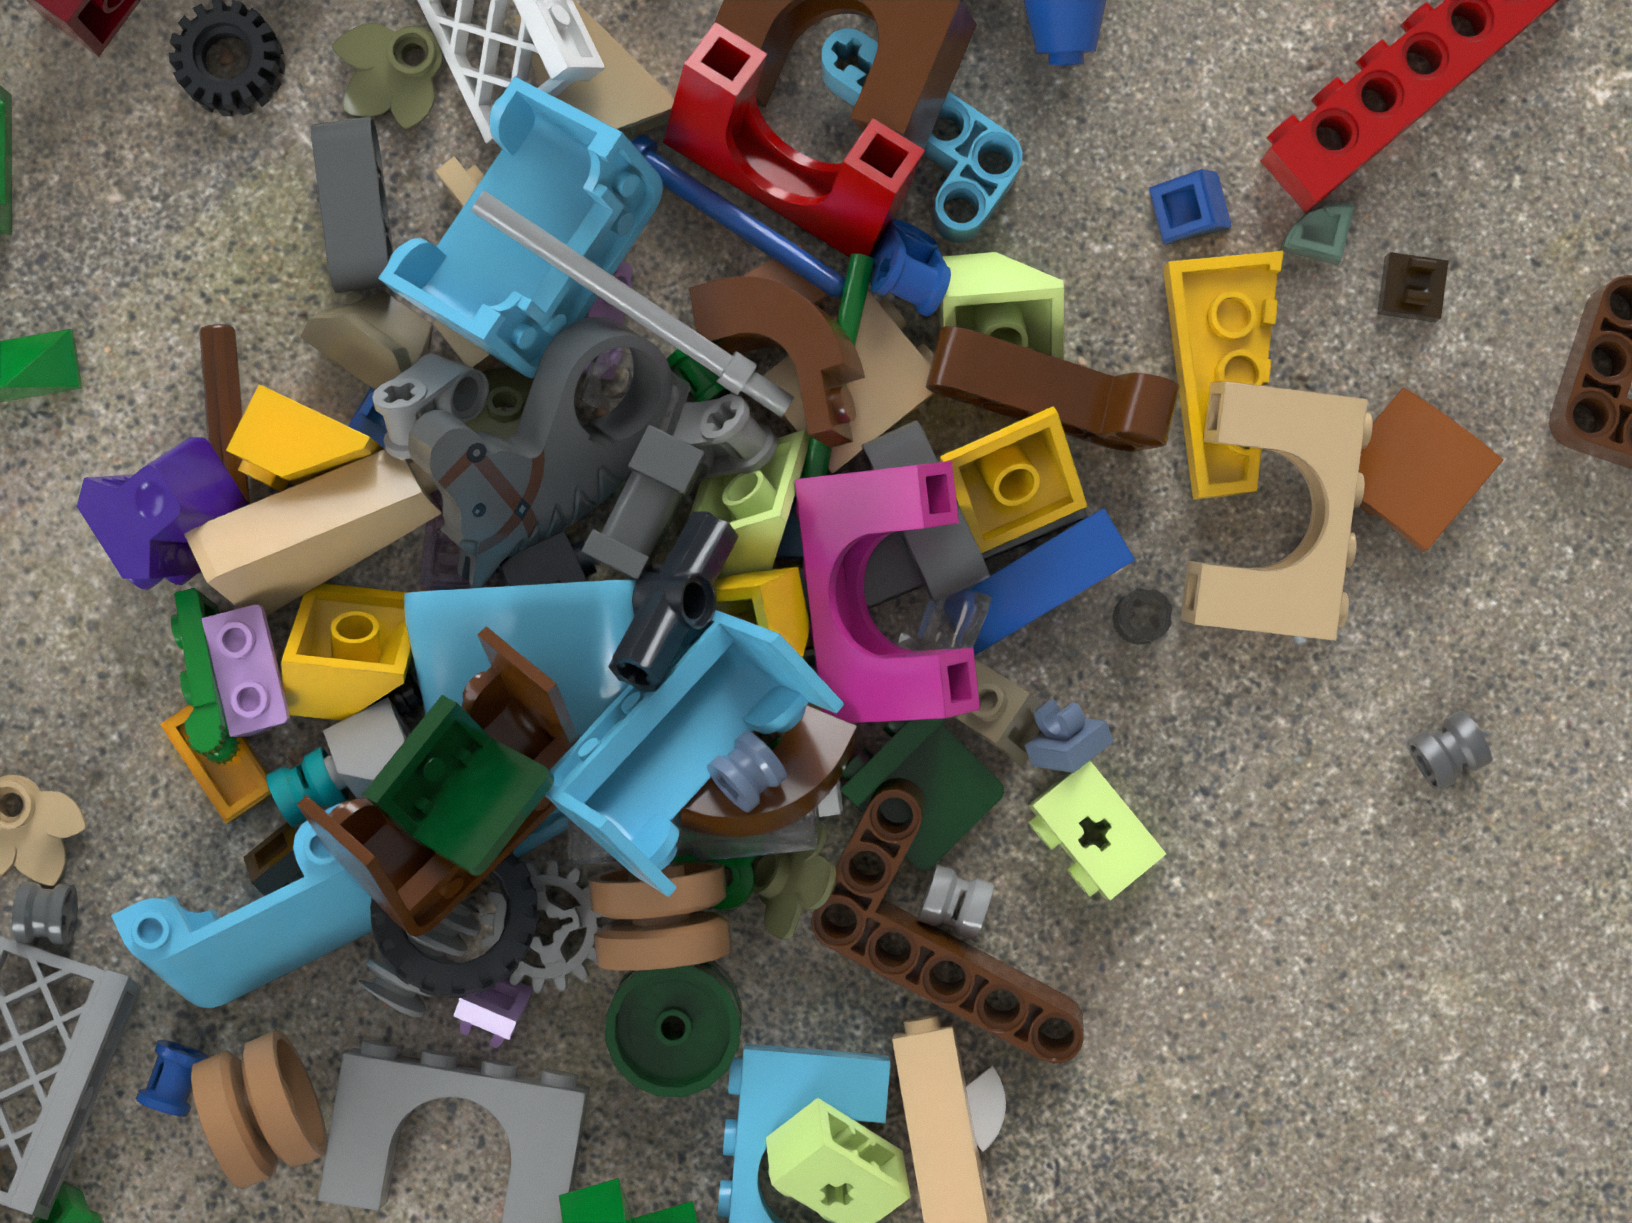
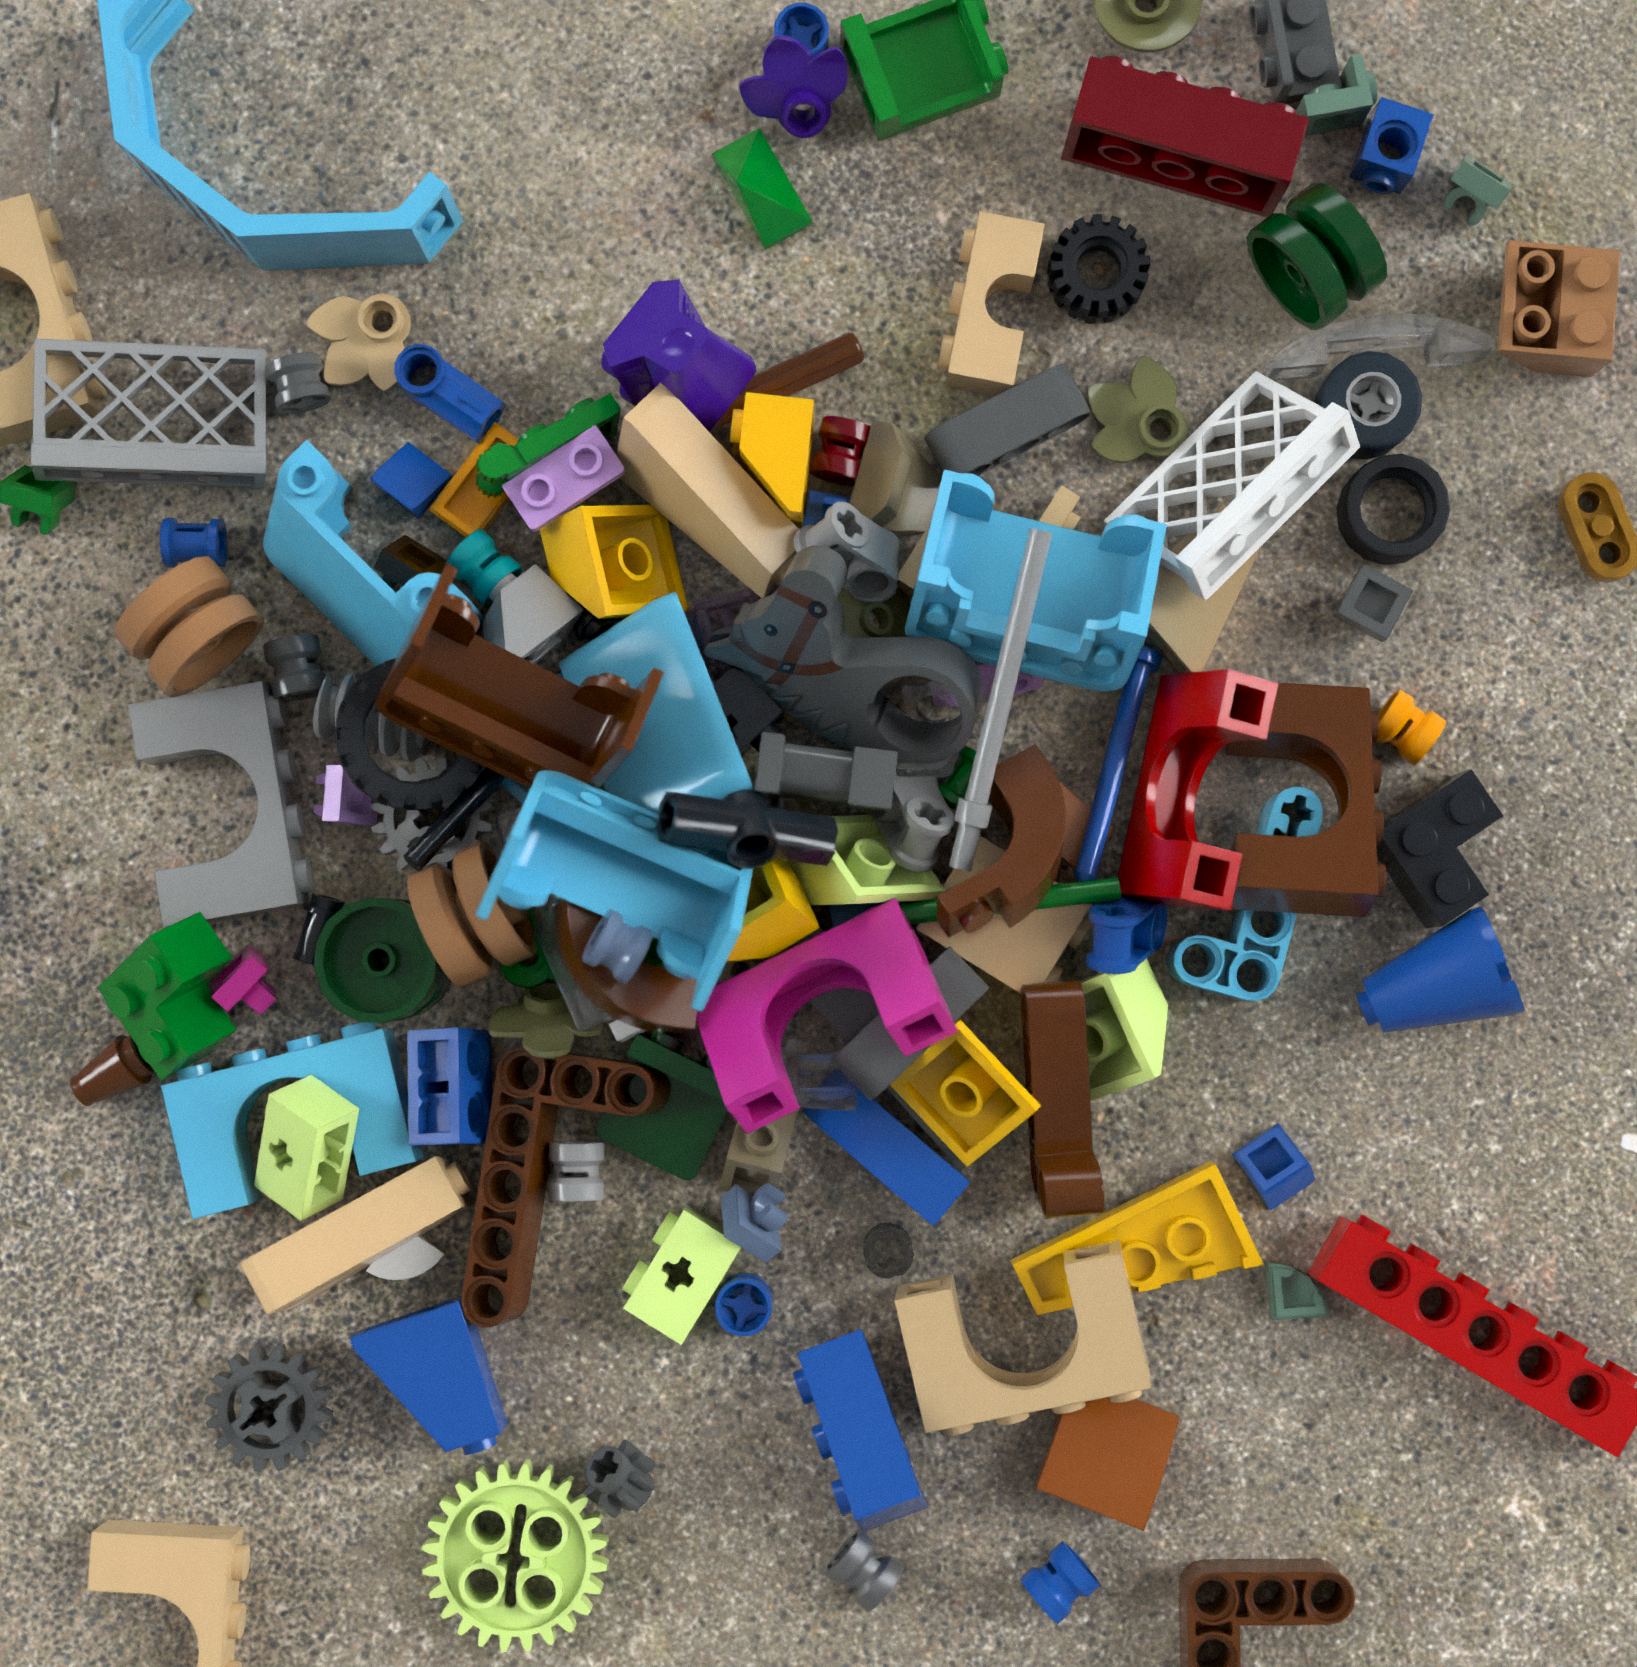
camera: 75 degrees right, 0 degrees up
dark green bracket [362,695,554,876] -> none
dark brown tile [1377,252,1449,323] -> none
none -> dark pink tile [210,944,277,1015]
none -> dark grey wheel [263,634,326,702]
none -> black pin [293,893,345,965]
none -> blue slope [350,1296,508,1455]
none -> blue slope [370,442,453,519]
none -> blue piece [394,344,506,444]
none -> black bar [403,767,507,871]
none -> blue brick [407,1027,492,1146]
none -> yellowish green gear [422,1459,609,1653]
none -> dark grey gear [584,1440,656,1518]
none -> blue wheel [715,1273,773,1336]
none -> blue wedge [793,1329,929,1531]
none -> dark red wheel [809,416,871,487]
none -> tan arch [938,211,1045,396]
none -> blue wheel [1020,1540,1101,1624]

